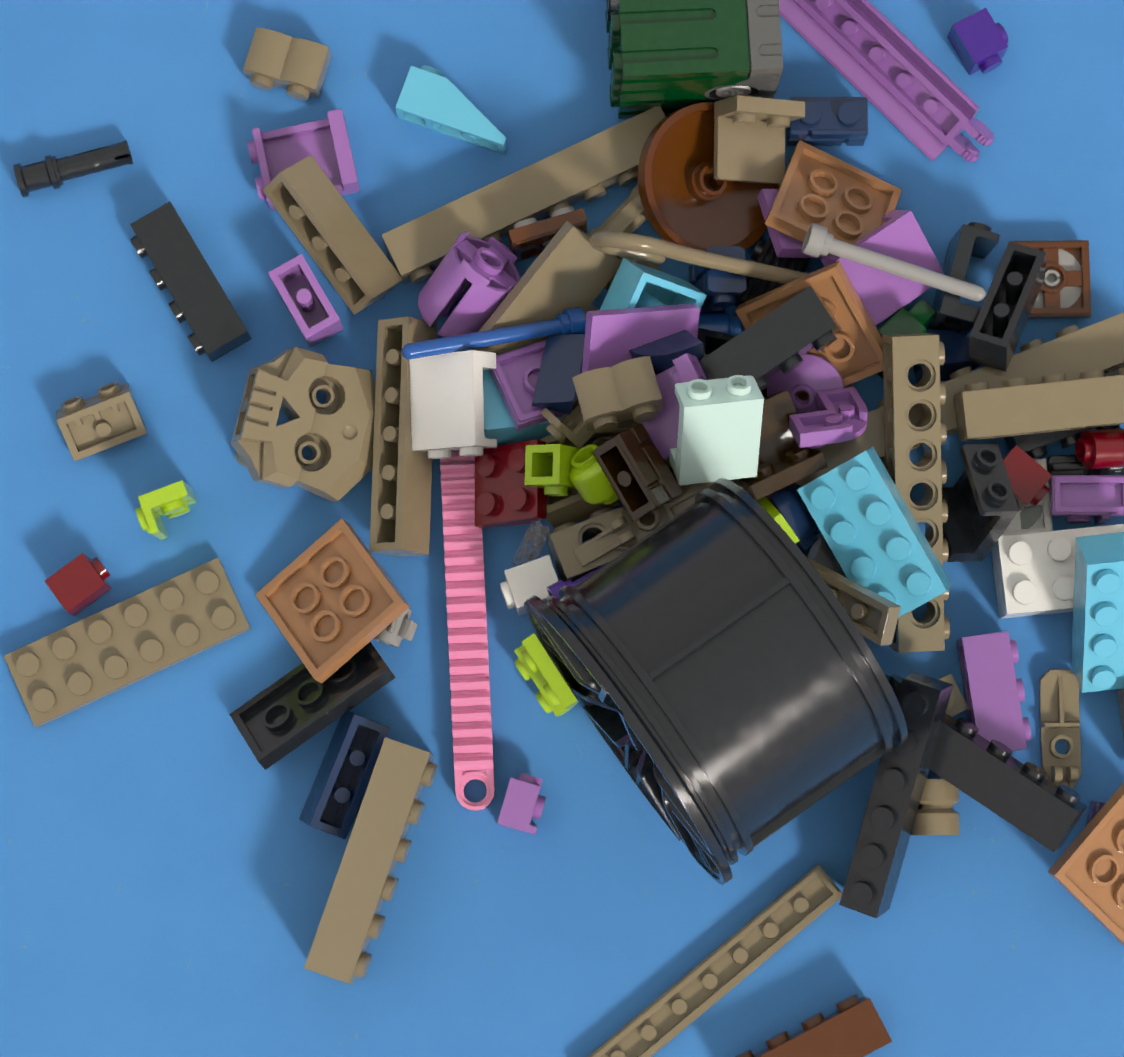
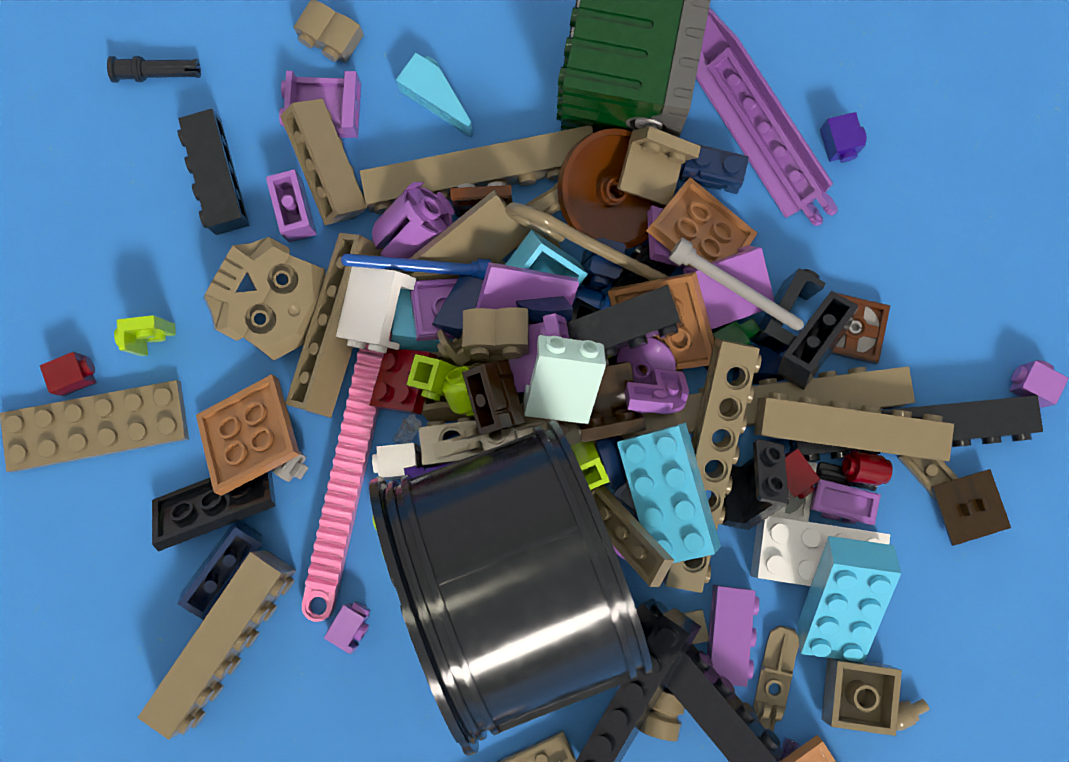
camera: 20 degrees right, 0 degrees up
dark tan bracket [56,382,147,462] -> none

